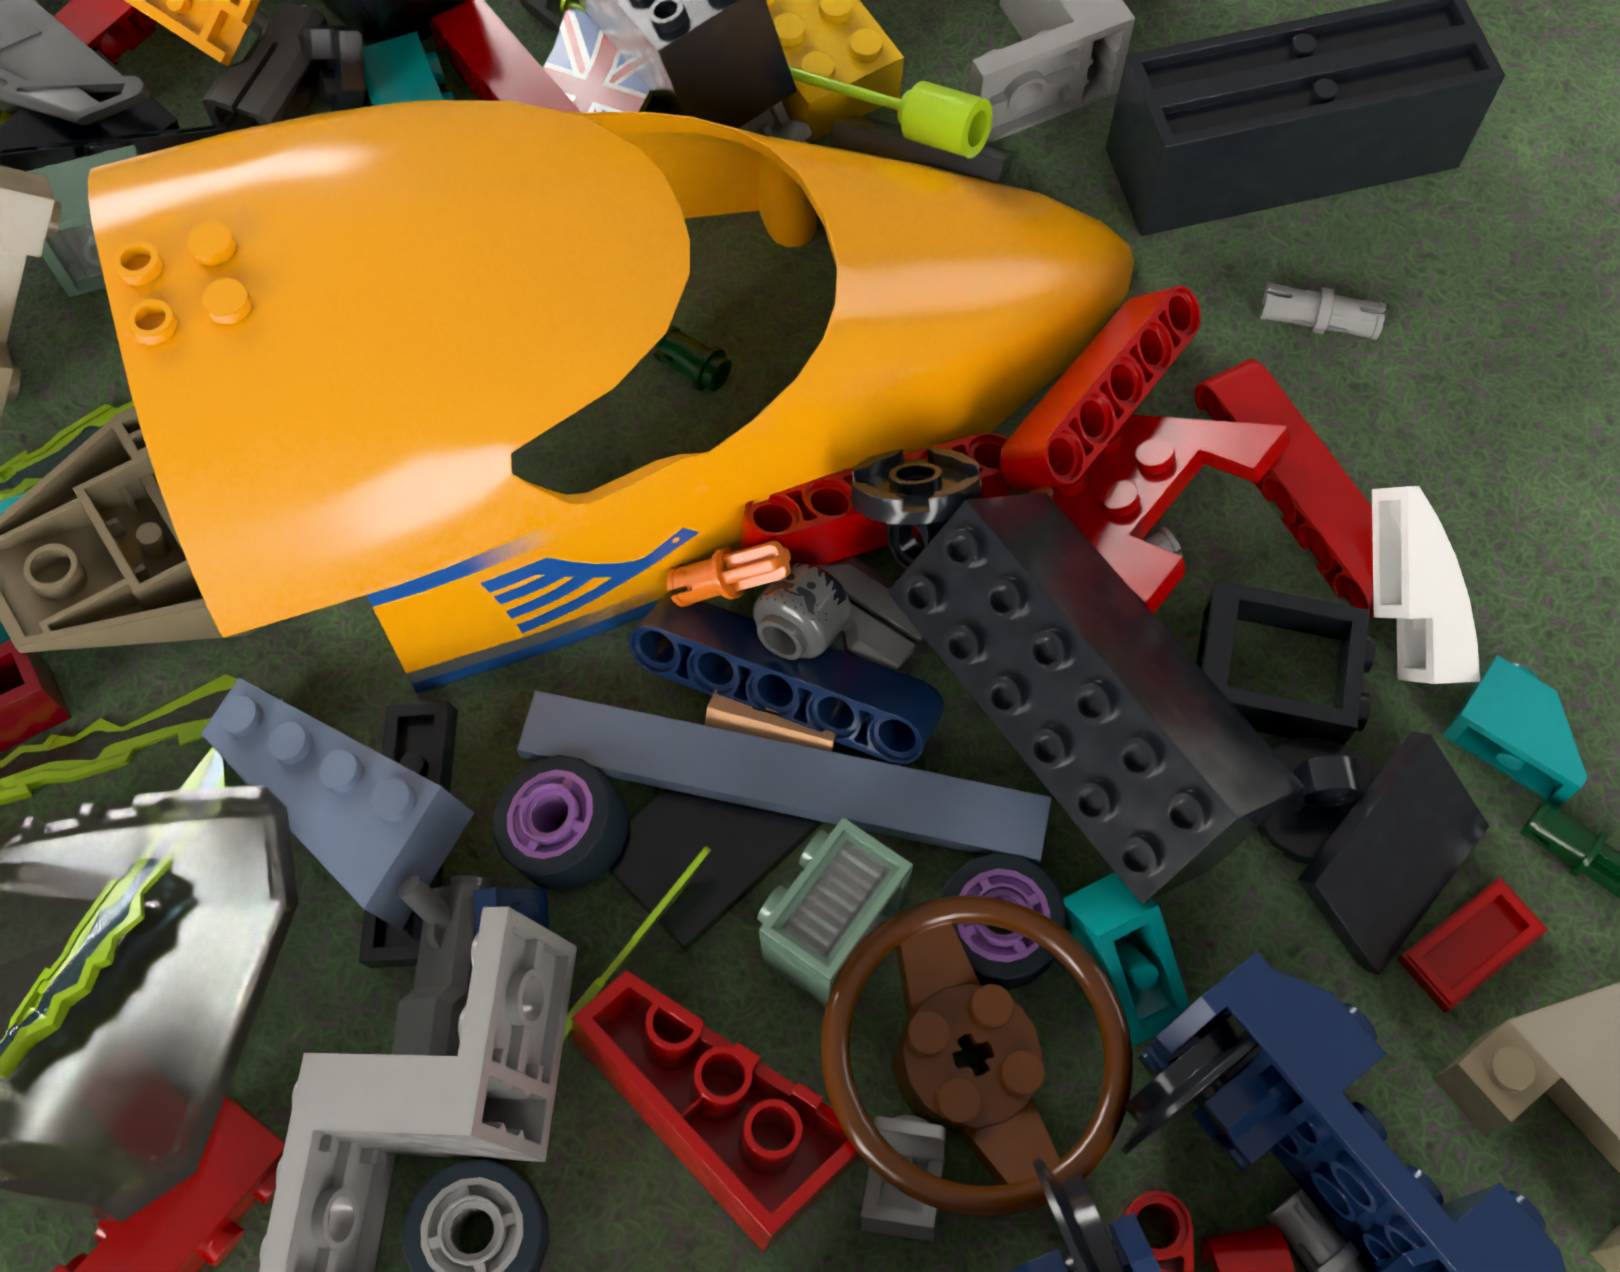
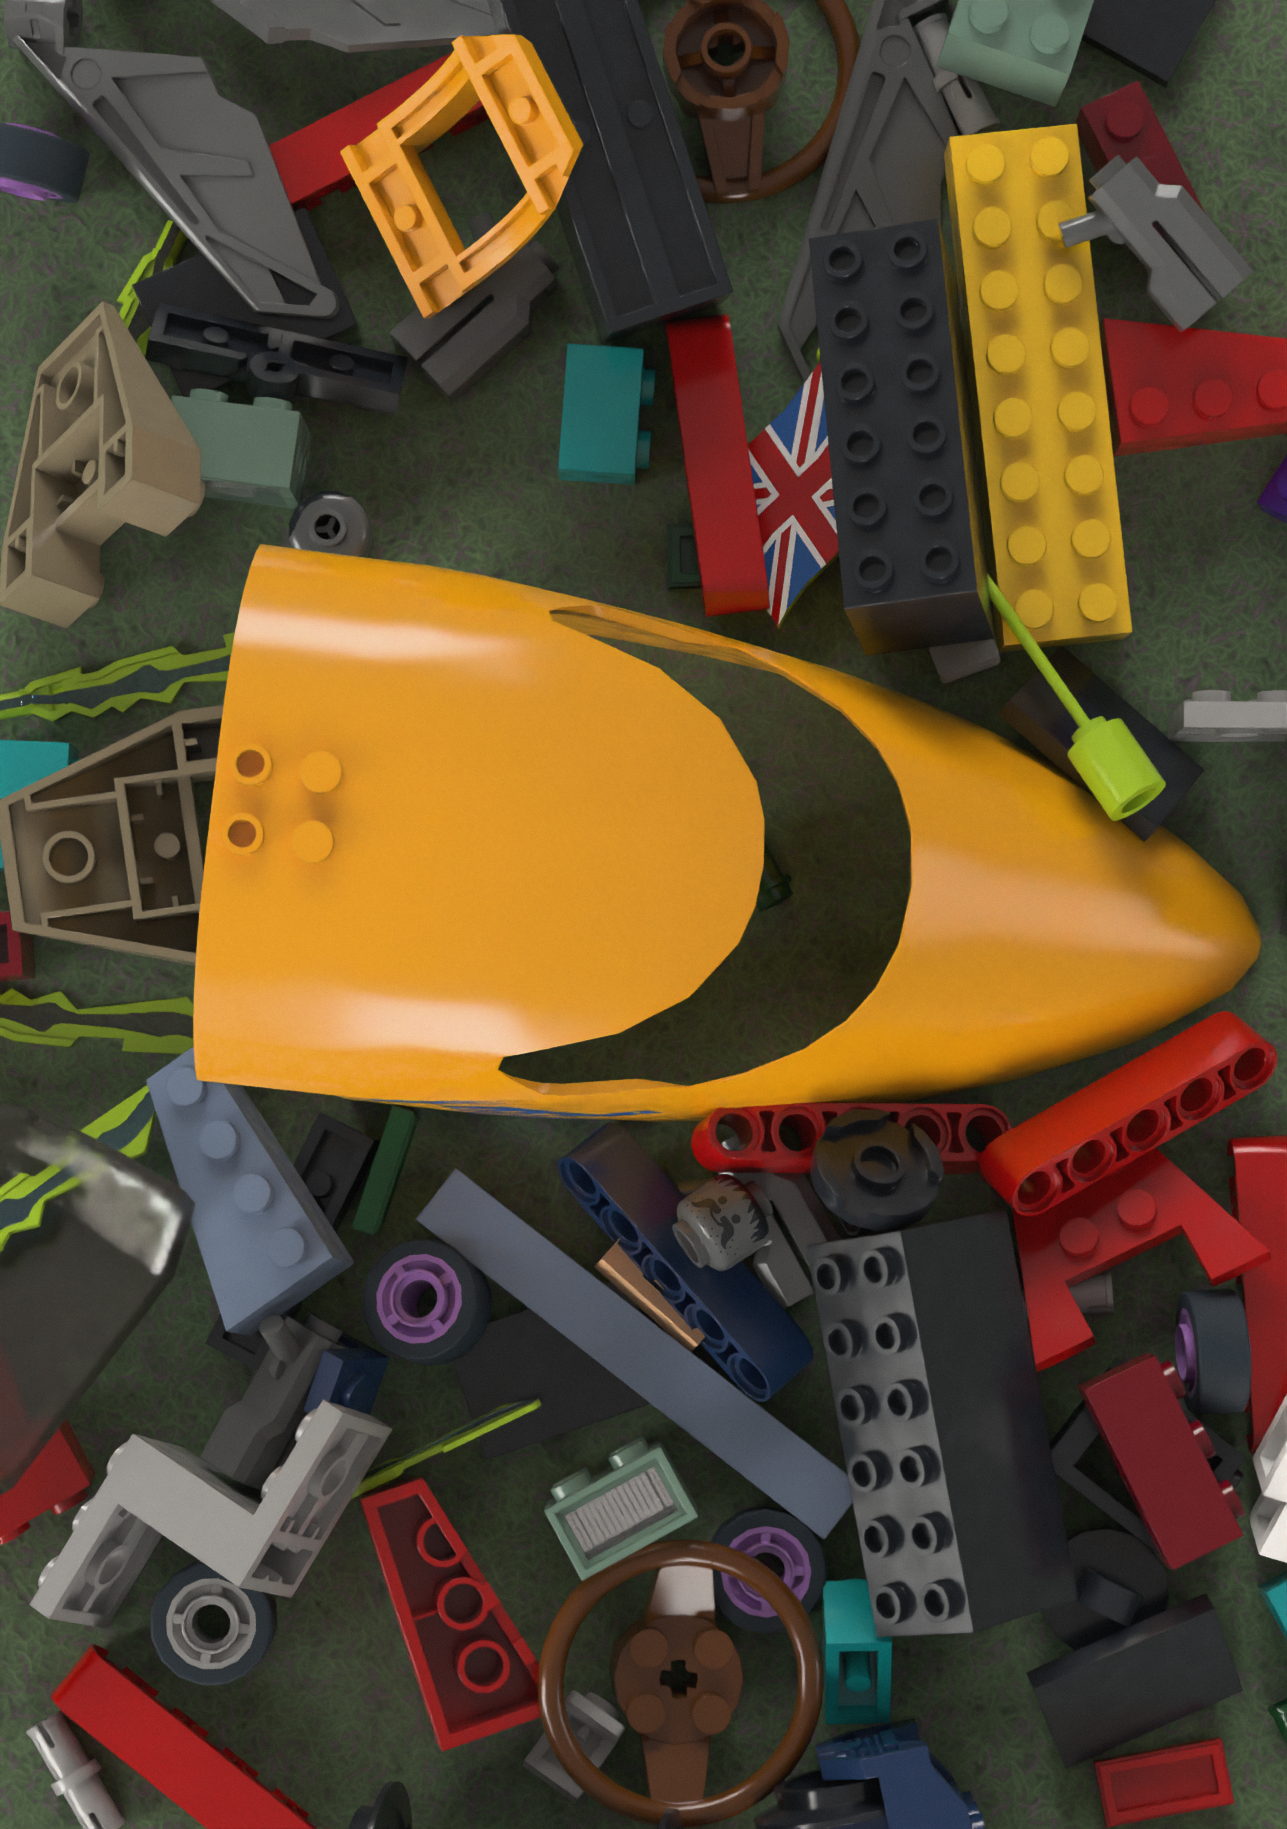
camera: 30 degrees right, 20 degrees up
black plate [302,25,365,112] -> none
orange axle [667,541,791,607] -> none
none -> dark green tile [351,1105,420,1235]
none -> dark red brick [1077,1352,1245,1570]
none -> black wheel [1175,1289,1251,1415]

